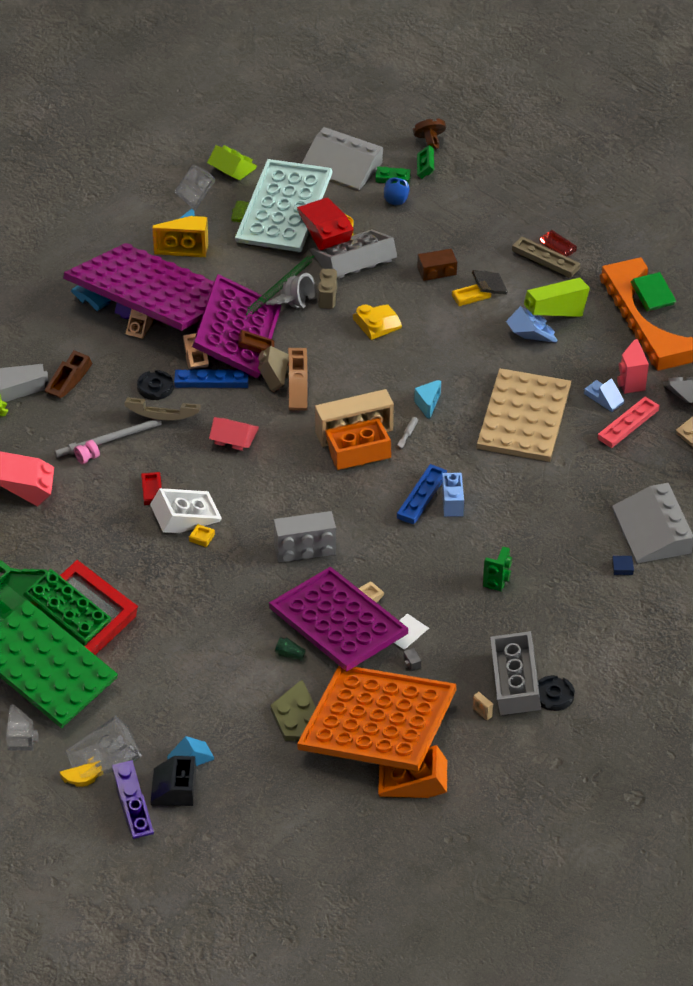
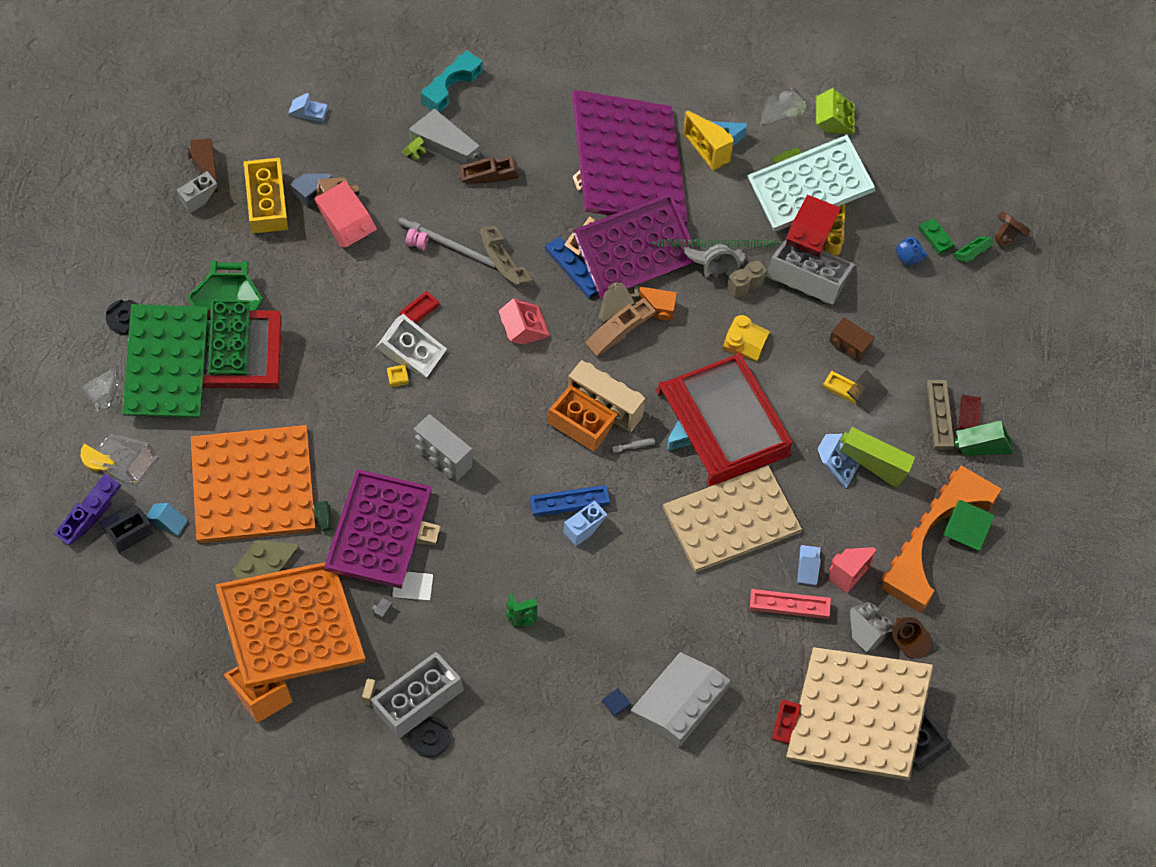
camera: 50 degrees right, 15 degrees up
black tile [137,370,174,400] -> none
reddish brown tile [238,330,274,354] -> none
light grey slope [302,127,383,191] -> none
none -> orange plate [191,425,316,543]
none -> orange slope [639,287,677,321]
none -> piece [655,352,793,487]
none -> slope [955,420,1013,456]

